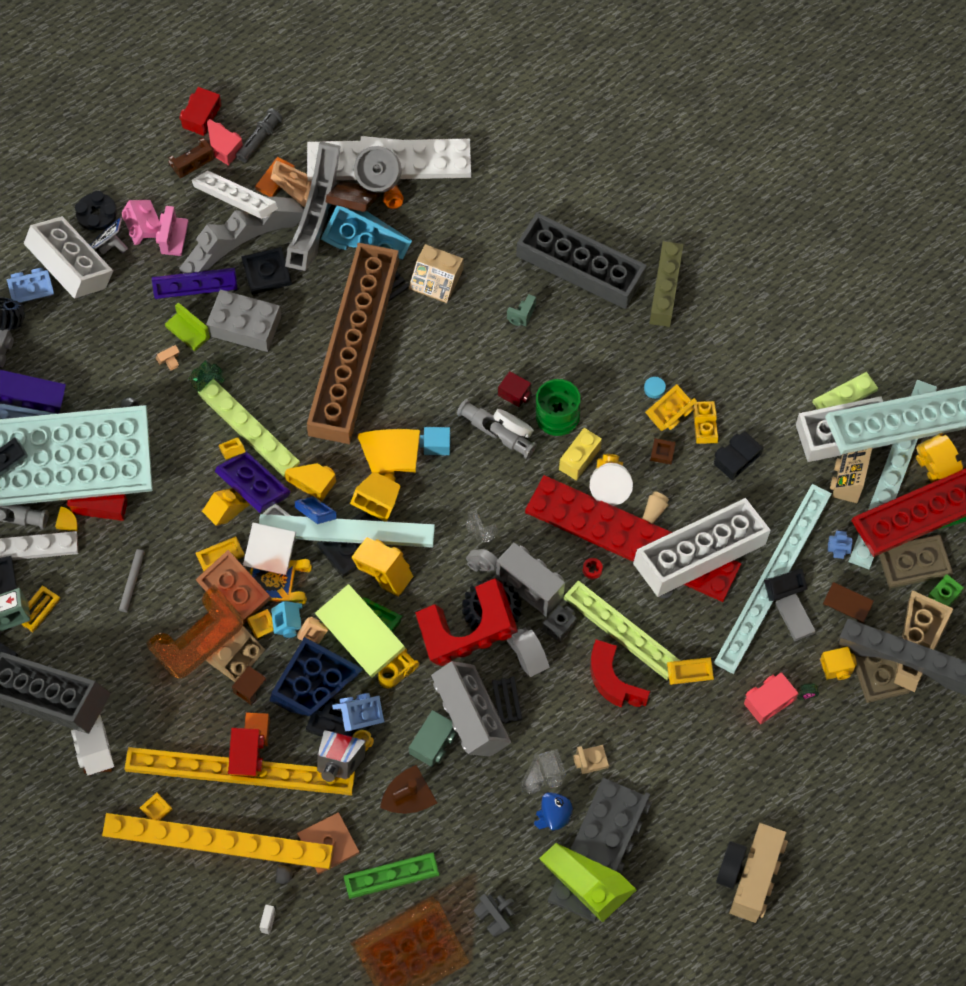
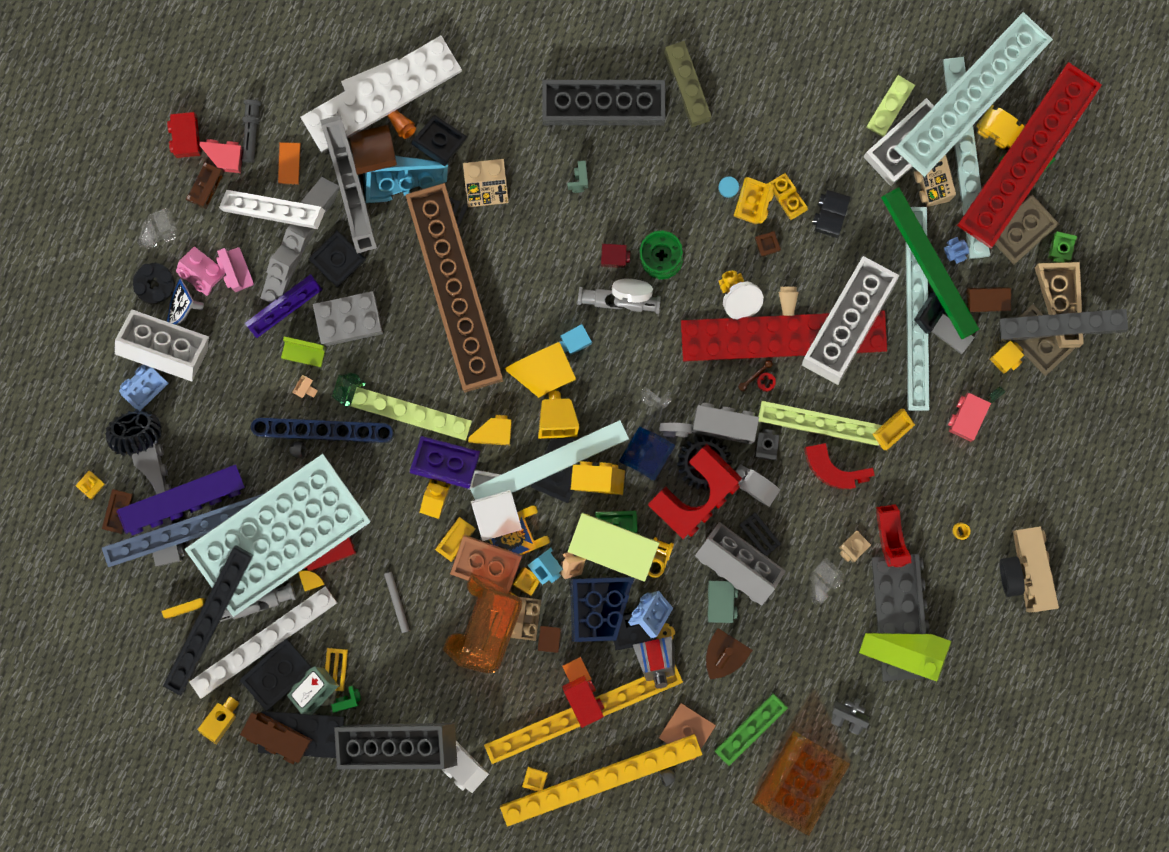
camera: 30 degrees left, 20 degrees up
yellow tile [218,438,245,460] -> none
white tile [260,905,276,934] -> none
light nougat wing [271,161,312,207] -> none
blue tile [295,496,336,524] -> none
light grey wheel [354,146,402,193] -> none
blue piece [534,793,573,830] -> none
light yellow brick [559,428,602,481] -> none
none -> clear slope [137,207,180,249]
none -> dark blue beam [251,418,394,443]
none -> green bracket [331,685,361,712]
none -> black plate [411,115,467,166]
none -> clear blue slope [619,426,675,482]
none -> reddish brown hinge [738,360,773,391]
none -> red arch [876,504,912,567]
none -> green tile [881,187,980,340]
none -> yellow hinge [953,523,971,540]

